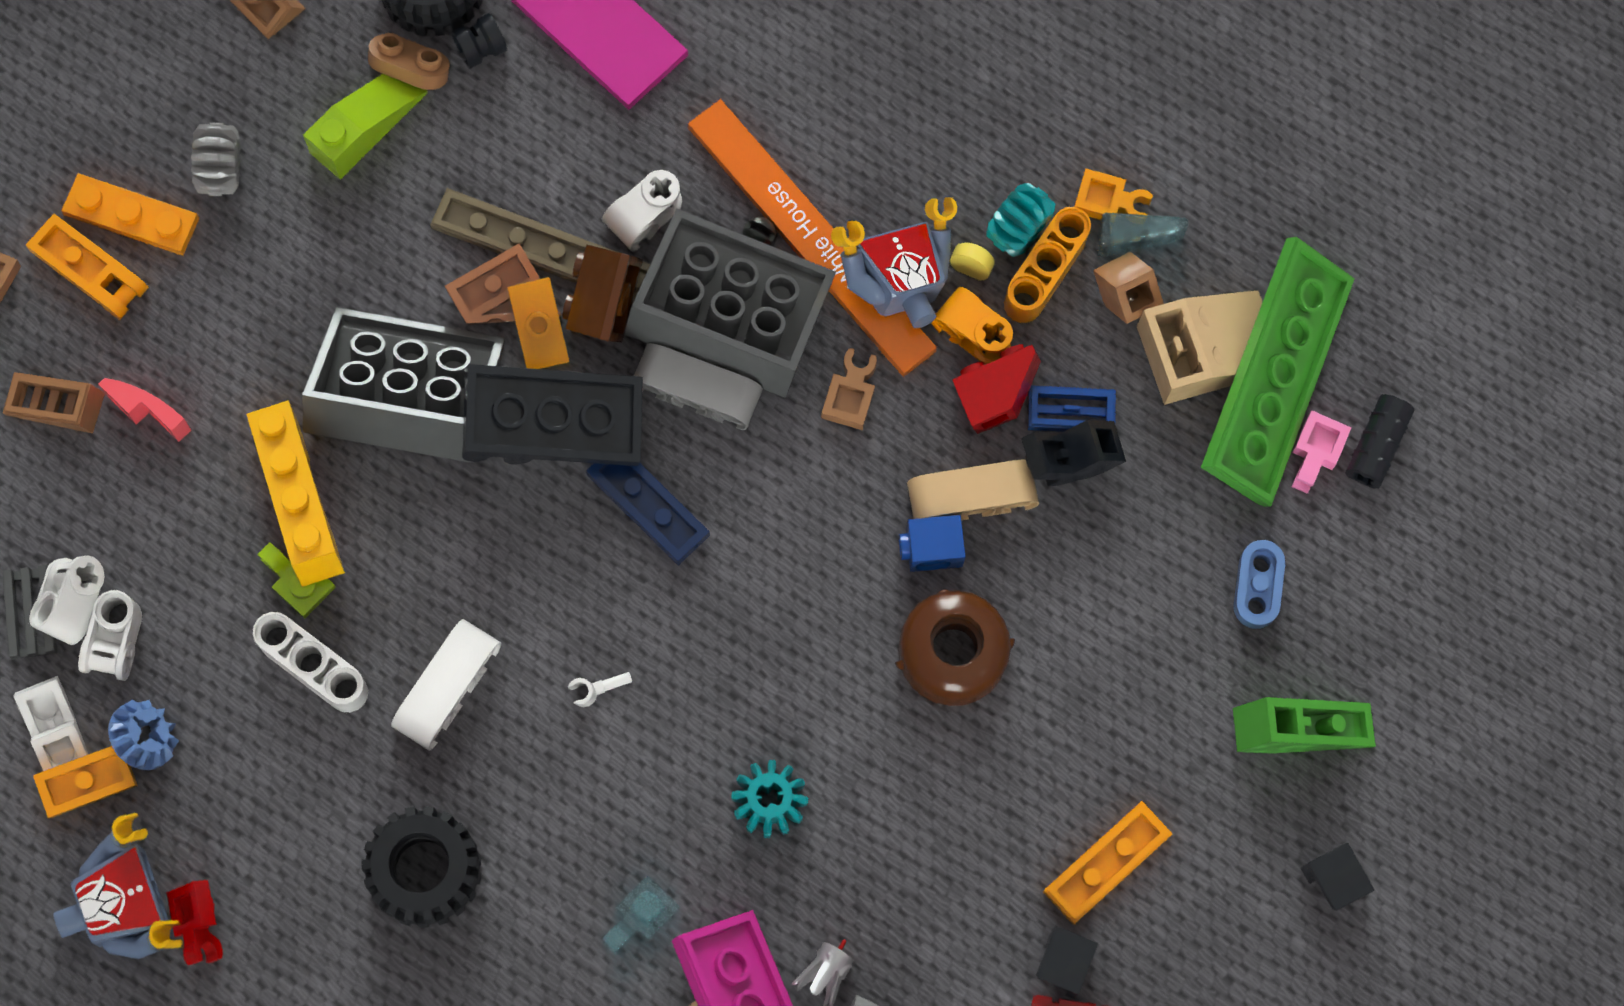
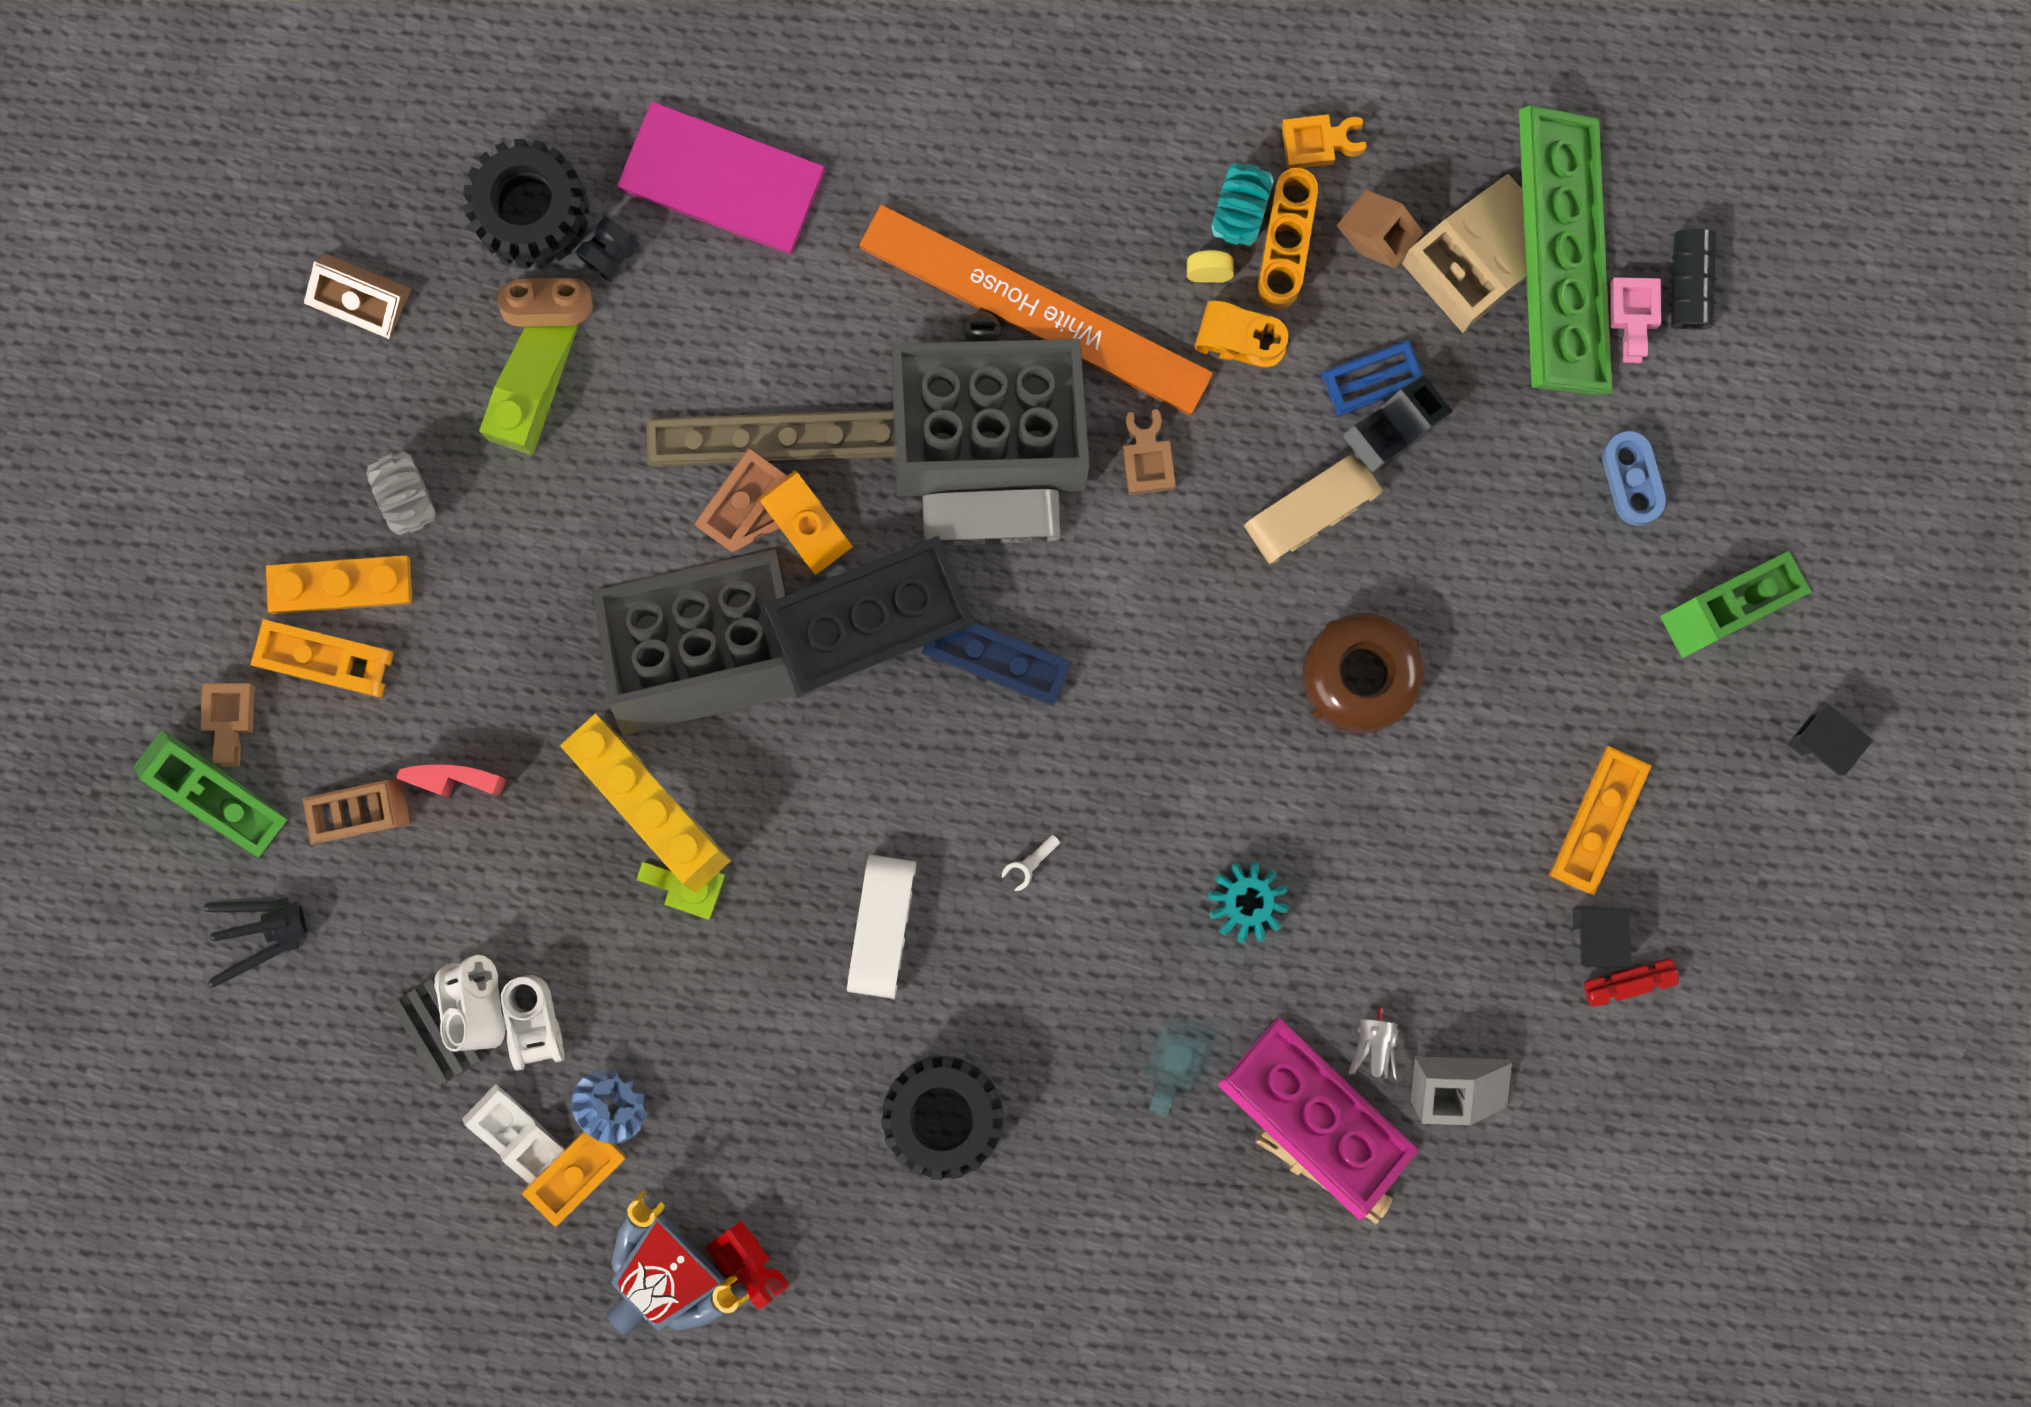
camera: 15 degrees left, 10 degrees up
white beam [253,612,368,712] -> none
reddish brown slope [562,244,643,343] -> none
white piece [602,170,682,251] -> none
torso [831,197,957,328] -> none
blue brick [899,515,966,572] -> none
red slope [952,344,1041,434] -> none
clear light blue slope [1097,213,1188,257] -> none

